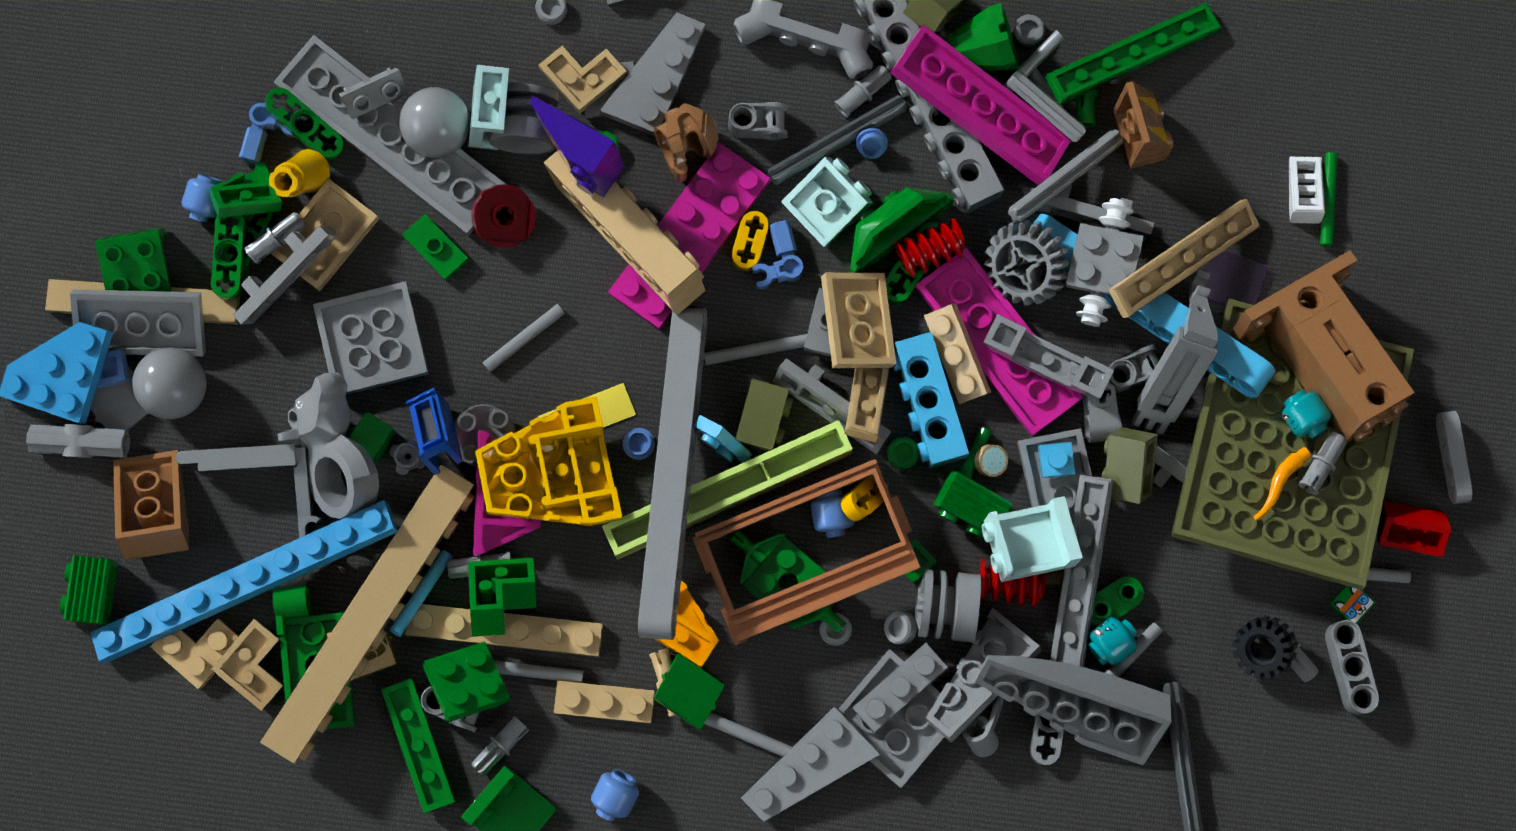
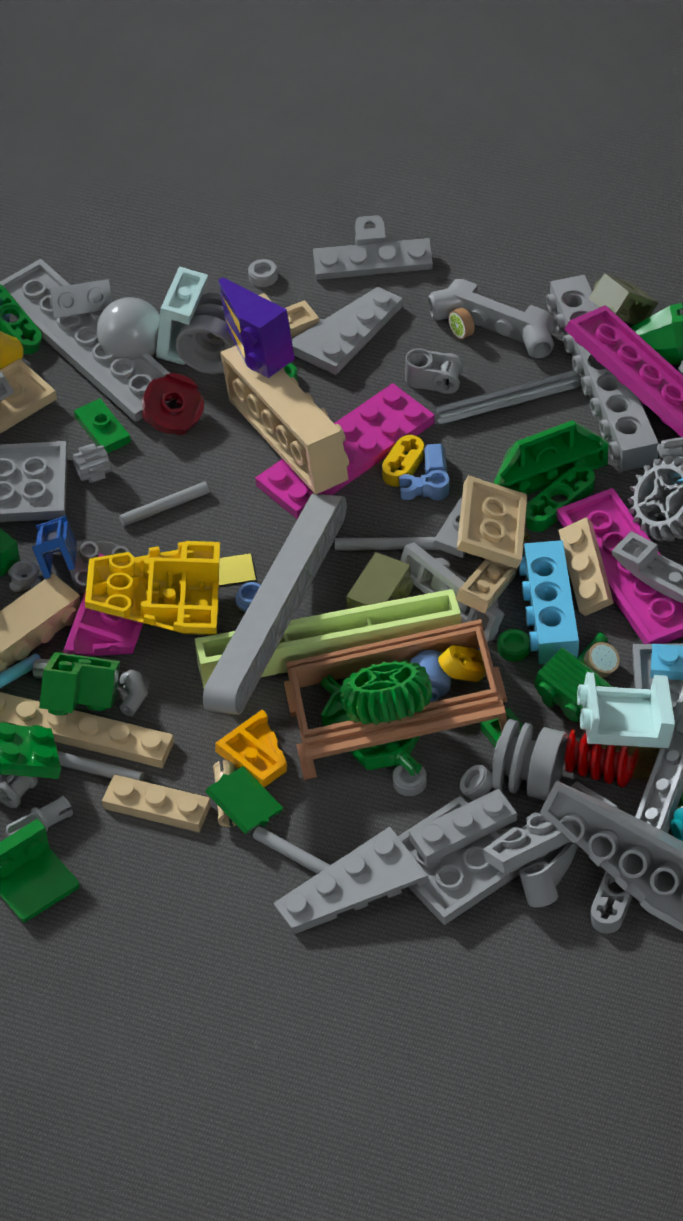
camera: 15 degrees right, 30 degrees down
medium blue head [591,769,639,821] -> none
medium nougat helmet [654,103,719,182] -> none
medium azure plate [693,415,752,463] -> none
light aqua plate [781,157,874,247] -> none
light grey axle [834,65,892,118] -> none
medium blue plate [856,128,888,159] -> none
red piece [894,218,965,278] -> none
none -> light grey gear [73,444,111,483]
none -> light grey arm [120,669,148,717]
none -> green gear [340,660,432,725]
none -> tile [448,308,475,339]

